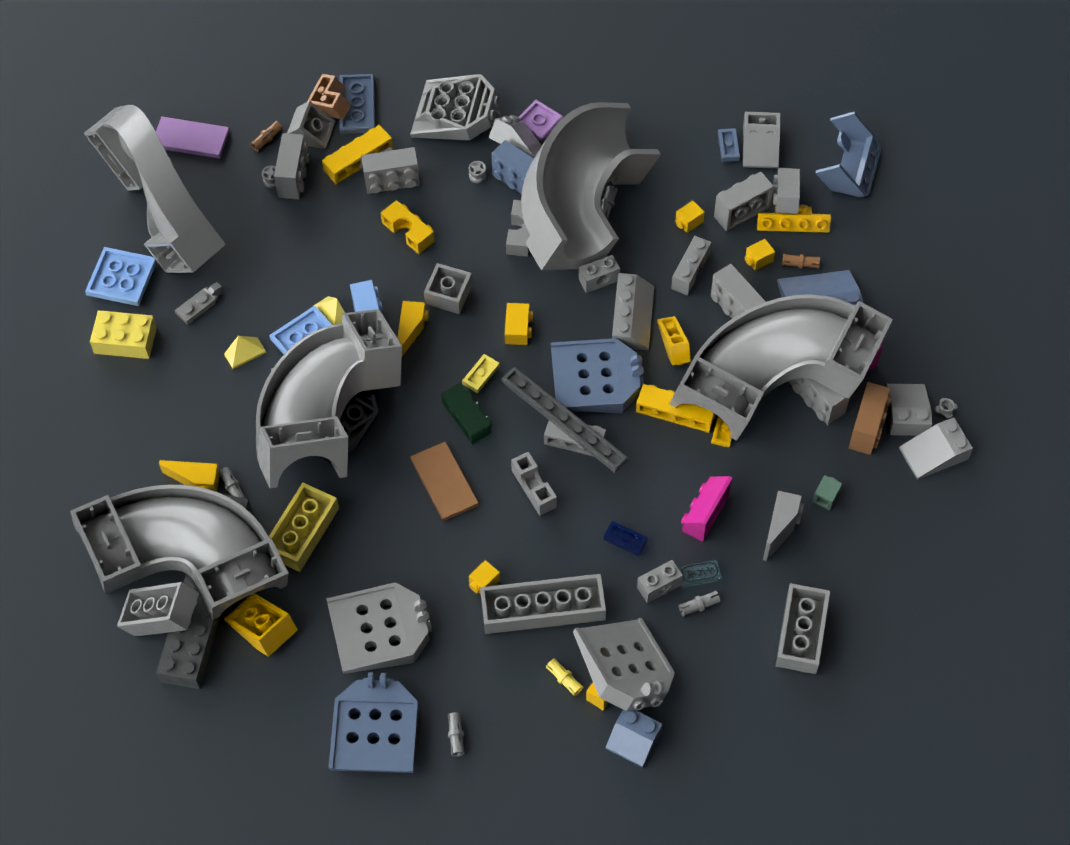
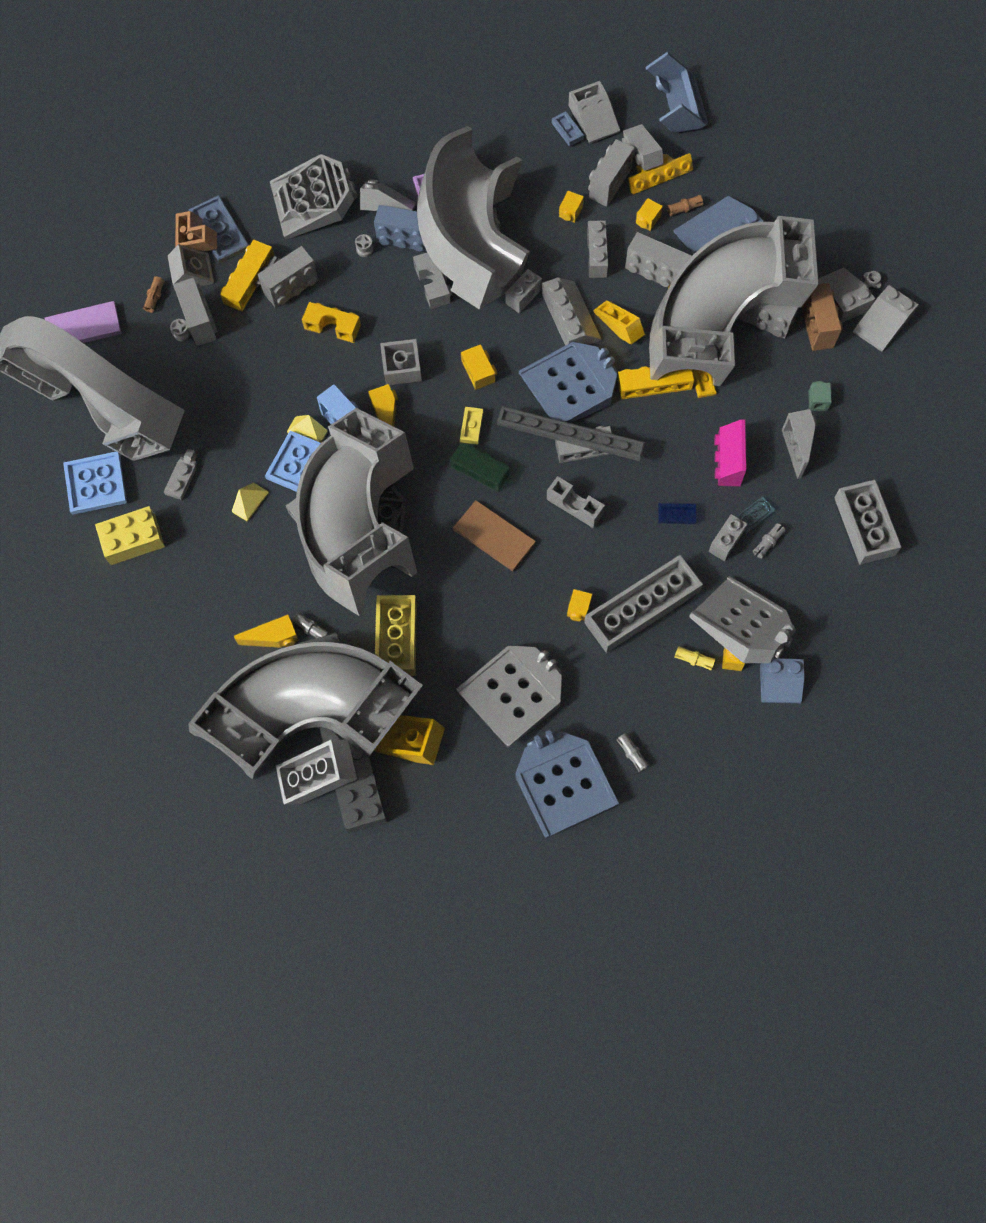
camera: 25 degrees left, 10 degrees up
lavender tile [519,100,563,142] -> none

